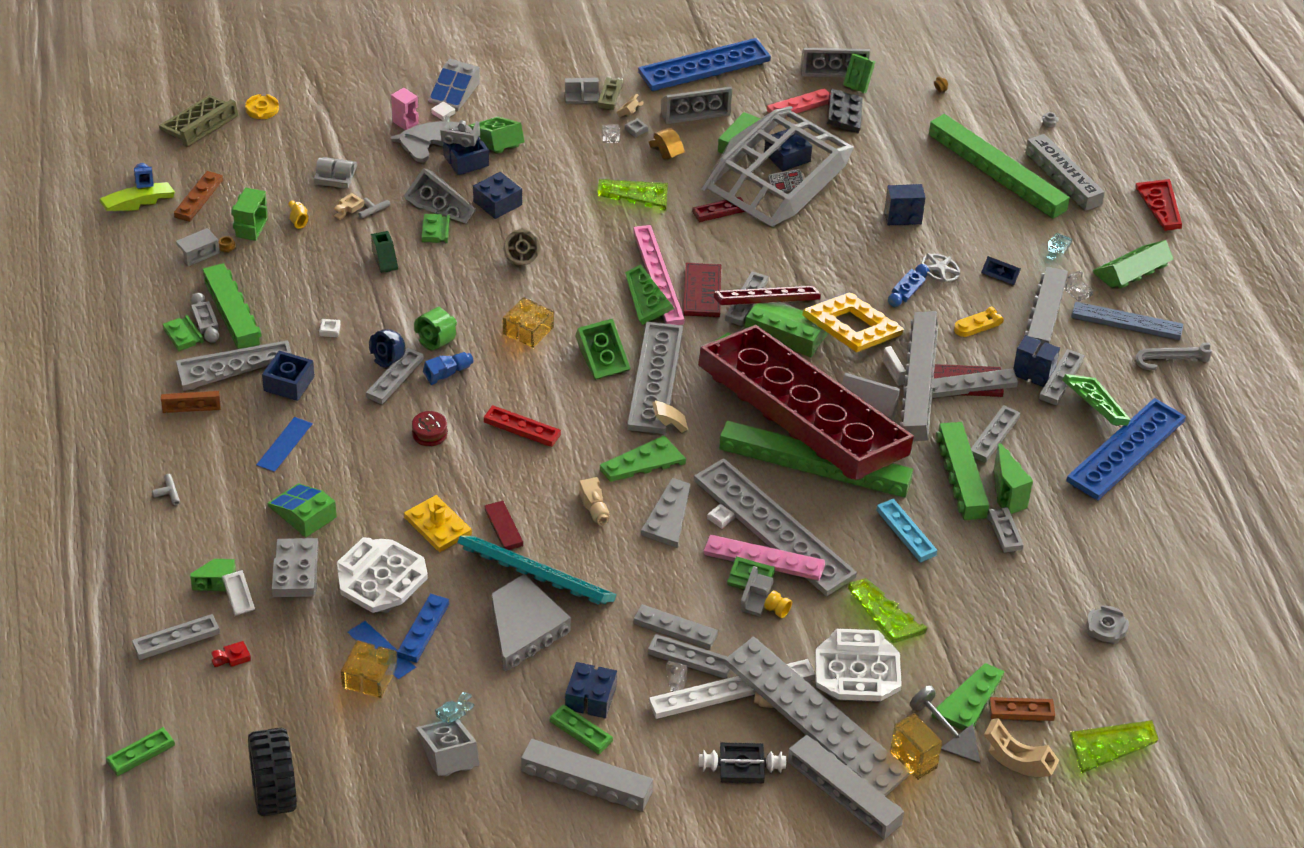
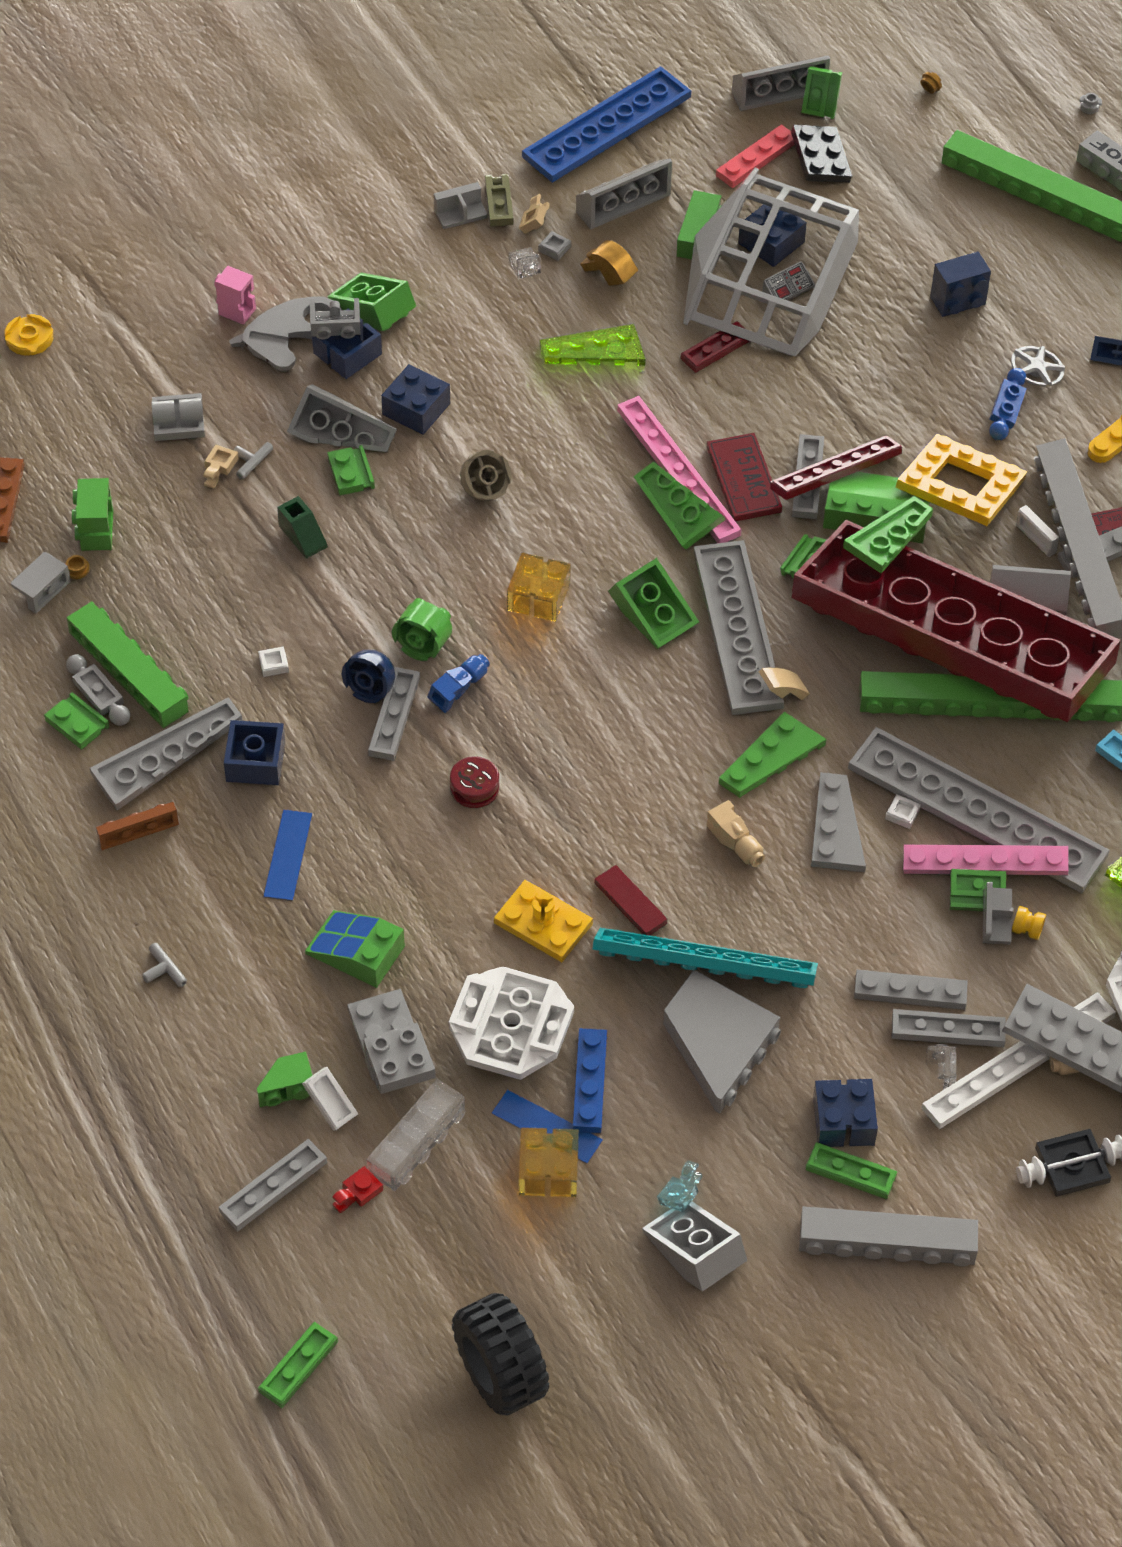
camera: 15 degrees left, 10 degrees up
yellow piece [288,201,309,229] -> none
slope [428,59,480,111] -> none
white tile [431,102,455,121] -> none
red plate [484,405,561,447] -> none
none -> clear brick [366,1079,466,1191]
none -> bright green wing [843,496,933,573]

